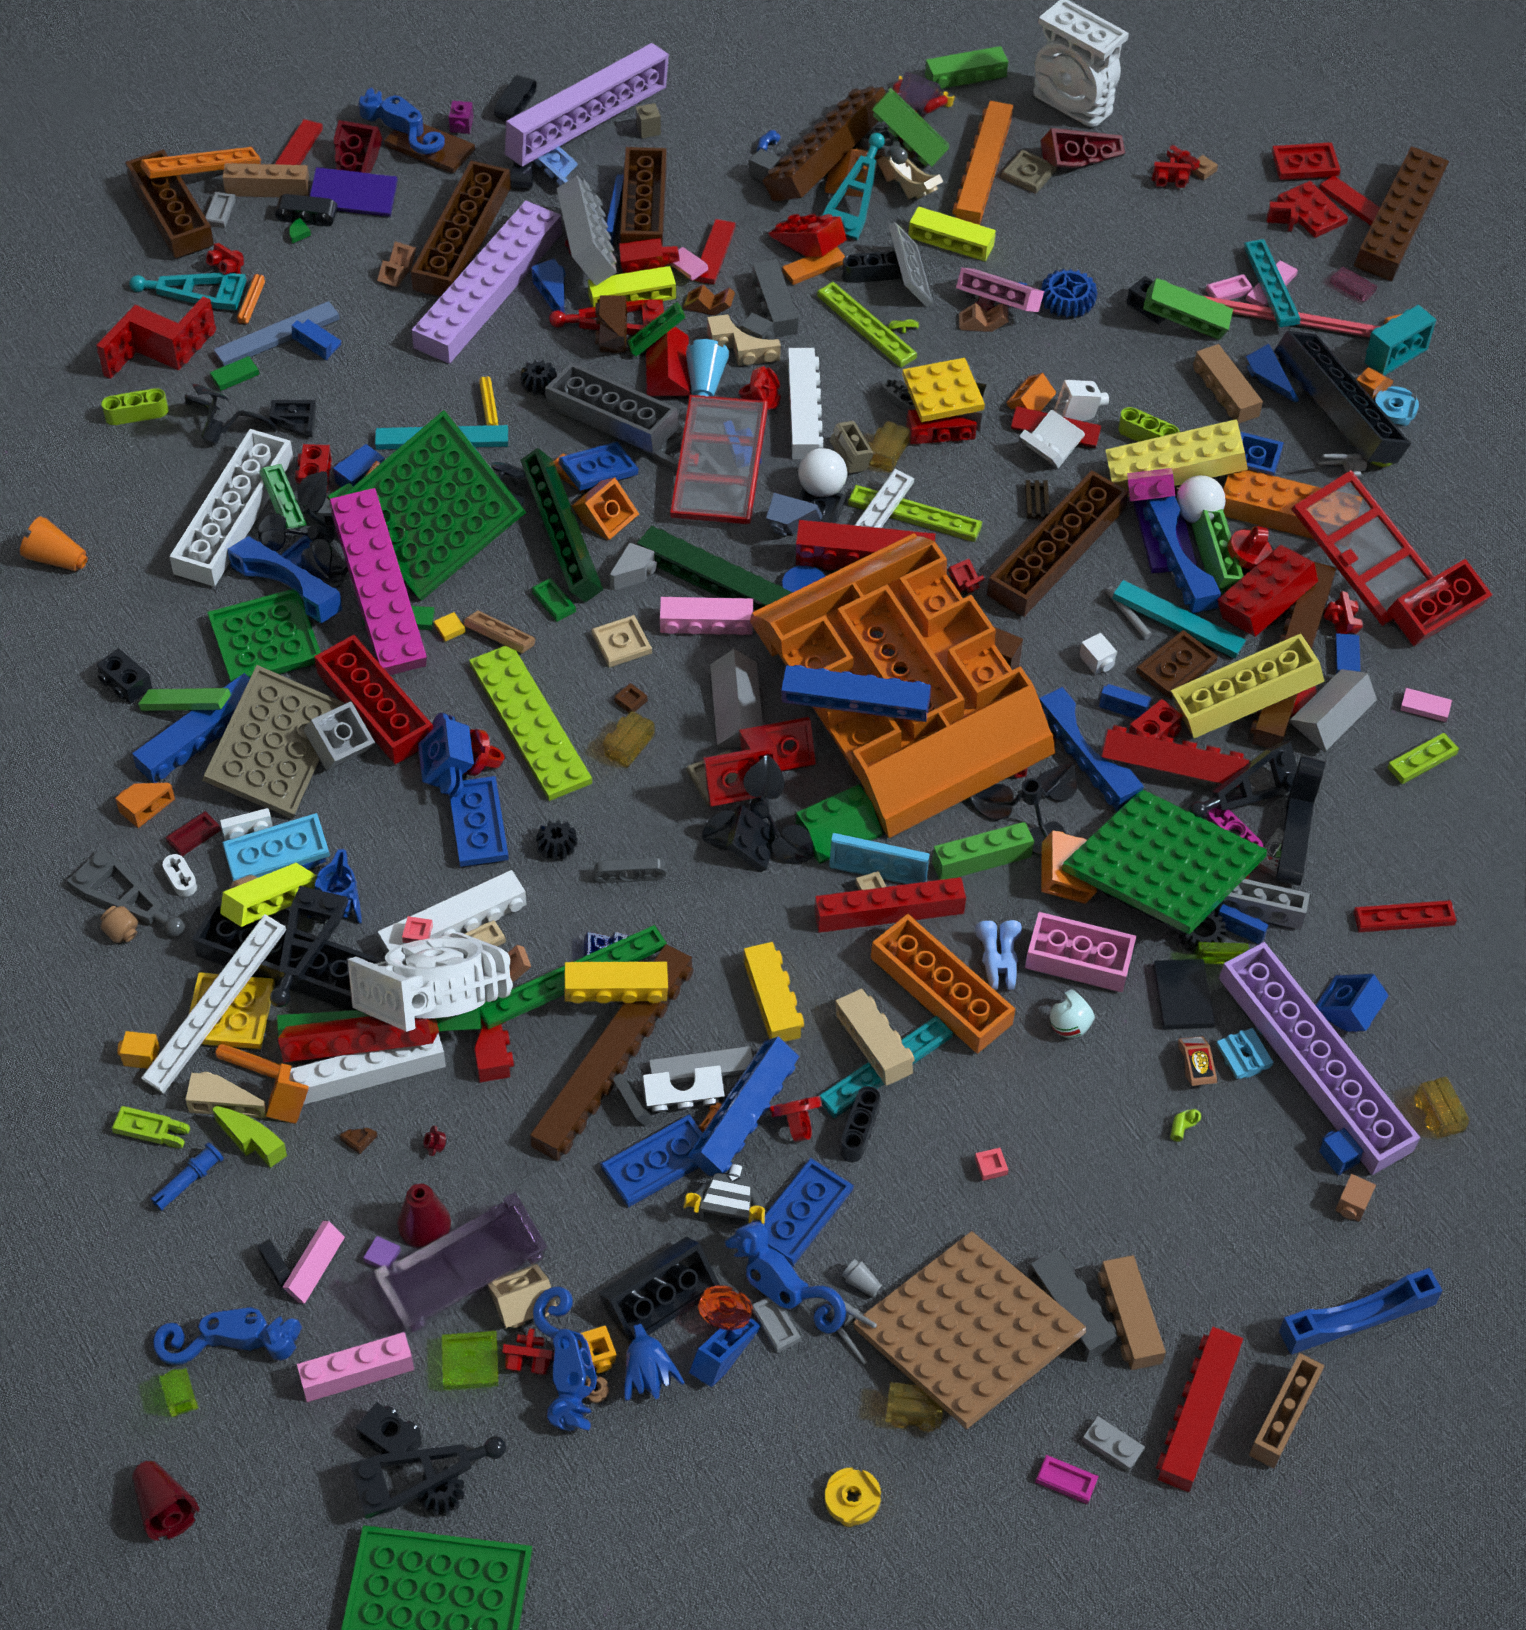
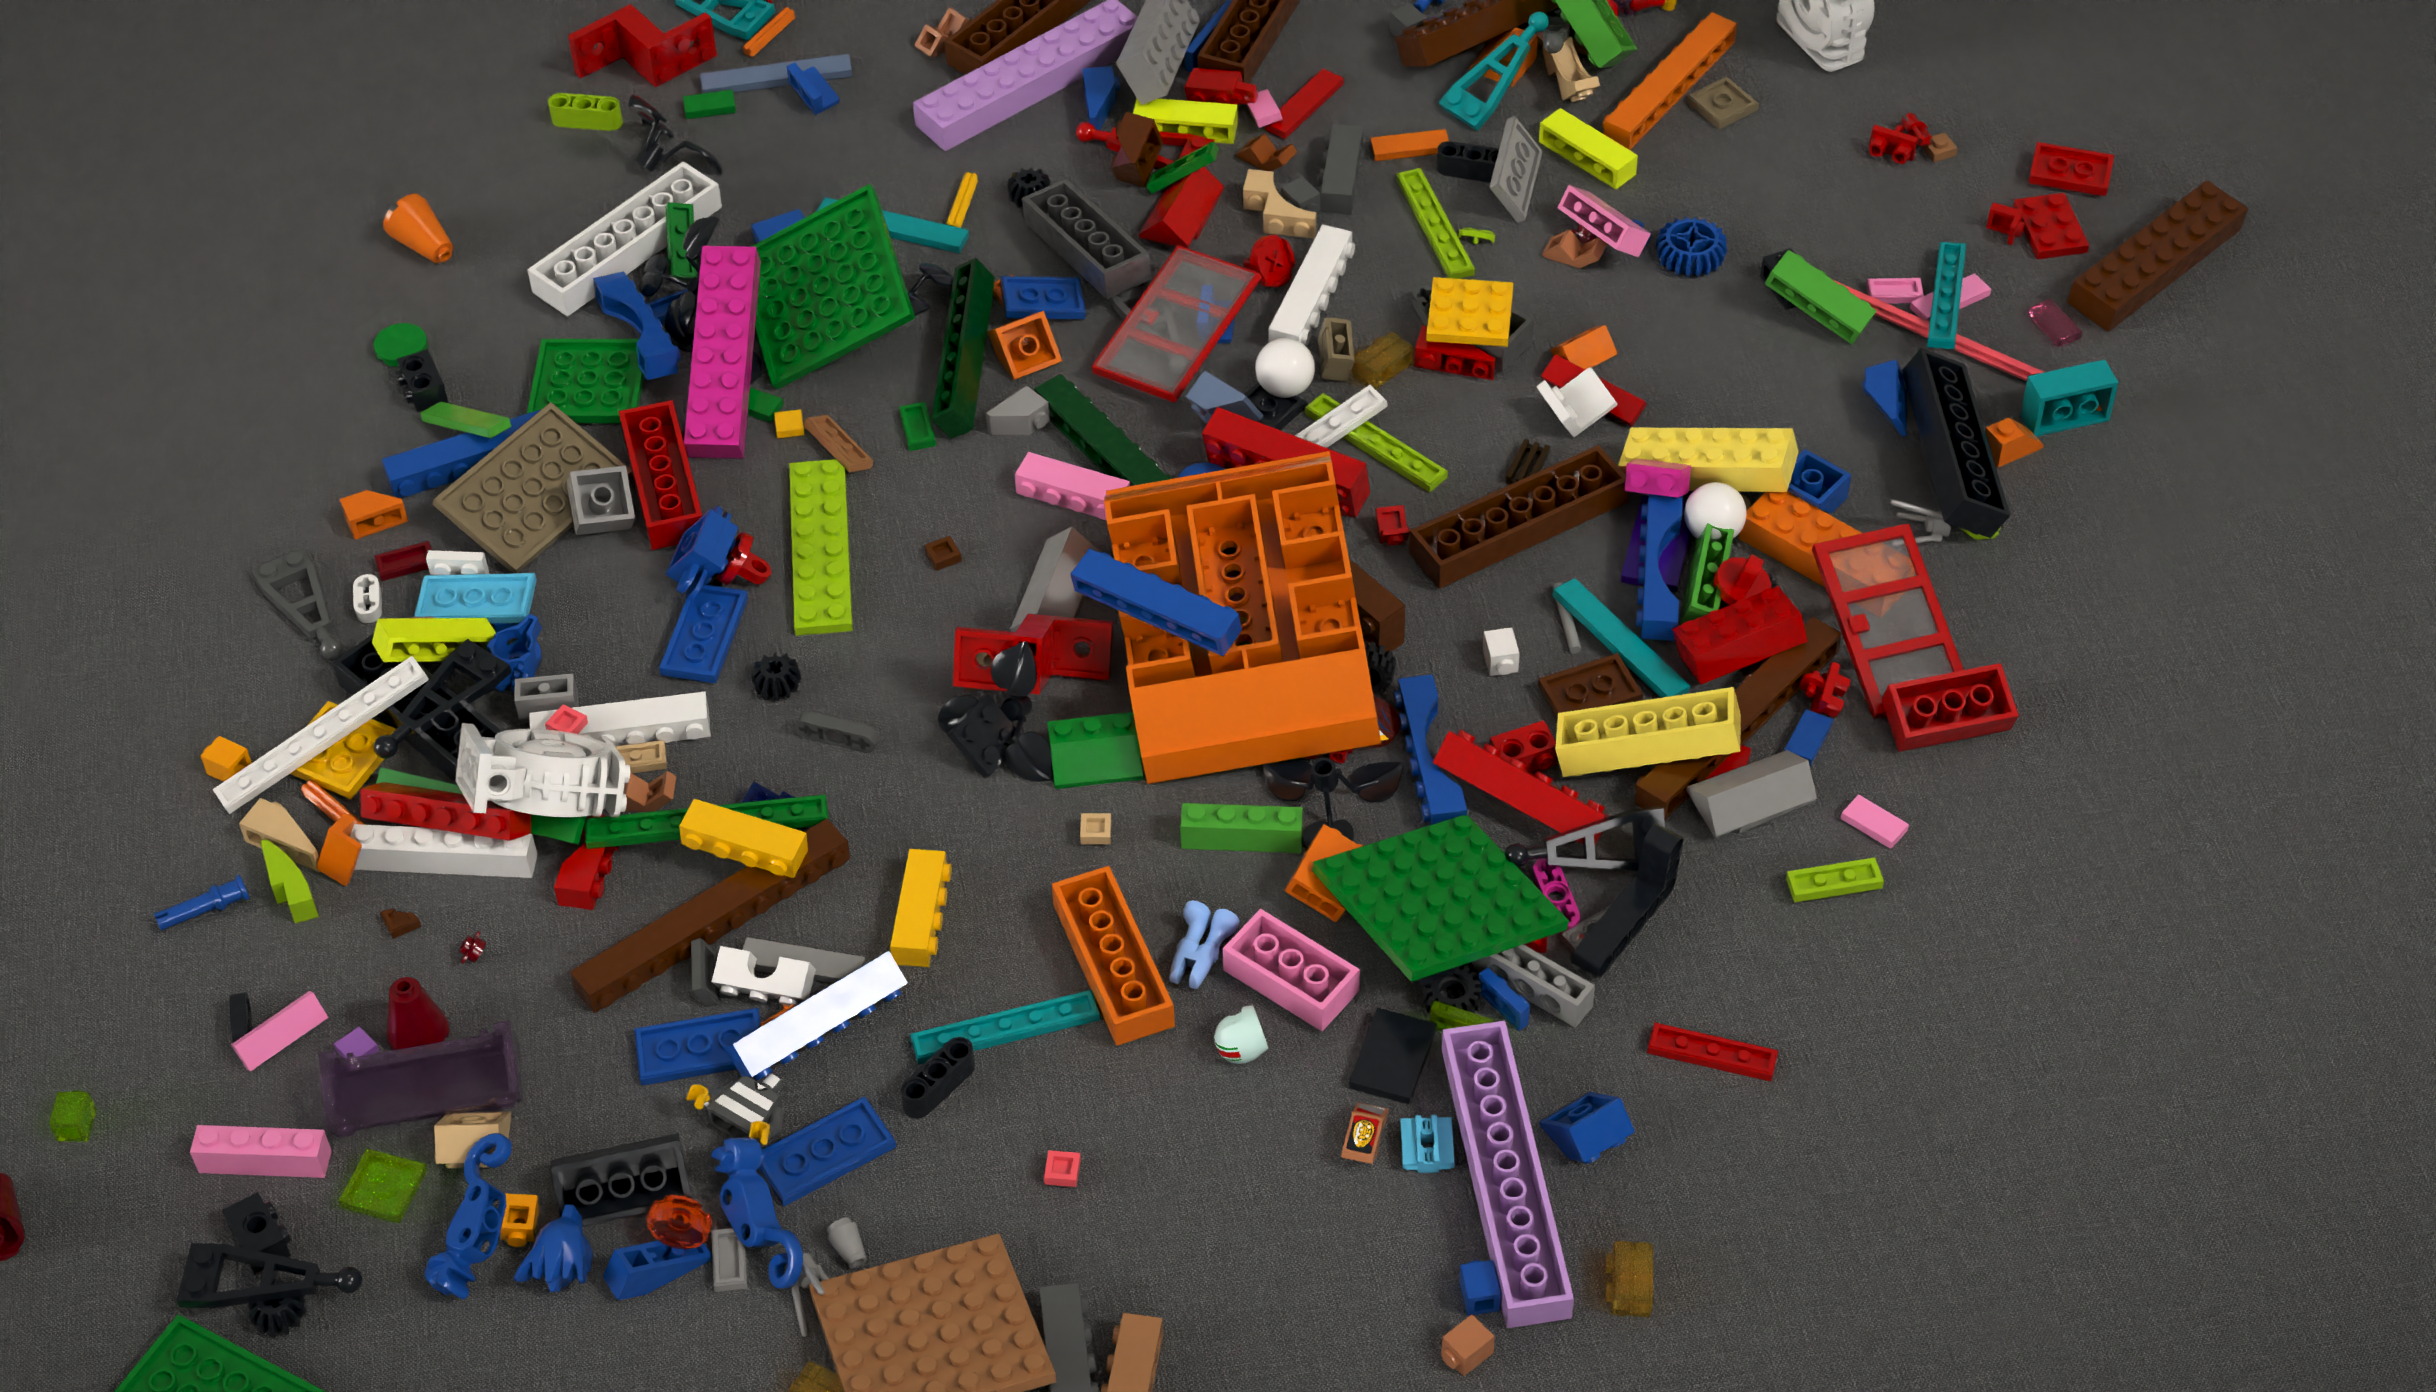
camera: 25 degrees right, 5 degrees down
medium nougat head [100,906,138,943] -> none
lime hinge [112,1106,190,1148] -> none
blue animal [153,1307,302,1365] -> none
black wing [269,400,316,437] -> none
red brick [295,444,332,492] -> none
red hips [503,1328,555,1375] -> none
medium nougat plate [585,1377,609,1403] -> none
tan tile [592,615,652,667] -> none
clear yellow brick [603,711,655,768] -> none
medium azure cone [686,339,729,397] -> none
red slope [768,214,847,257] -> none
red tile [769,1096,822,1142] -> none
red brick [814,877,966,933] -> none
medium azure tile [829,833,930,884] -> none
tan brick [835,988,915,1086] -> none
dark red wedge [1040,128,1125,168] -> none
white torso [1054,380,1109,421] -> none
blue panel [1099,684,1152,719] -> none
lime beam [1118,407,1179,442] -> none
lime arm [1170,1109,1201,1142] -> none
medium nougat brick [1193,344,1263,424] -> none
red tile [1319,175,1380,226] -> none
medium azure plate [1375,386,1419,426] -> none
none -> green tile [373,323,428,367]
none -> light grey brick [514,673,579,724]

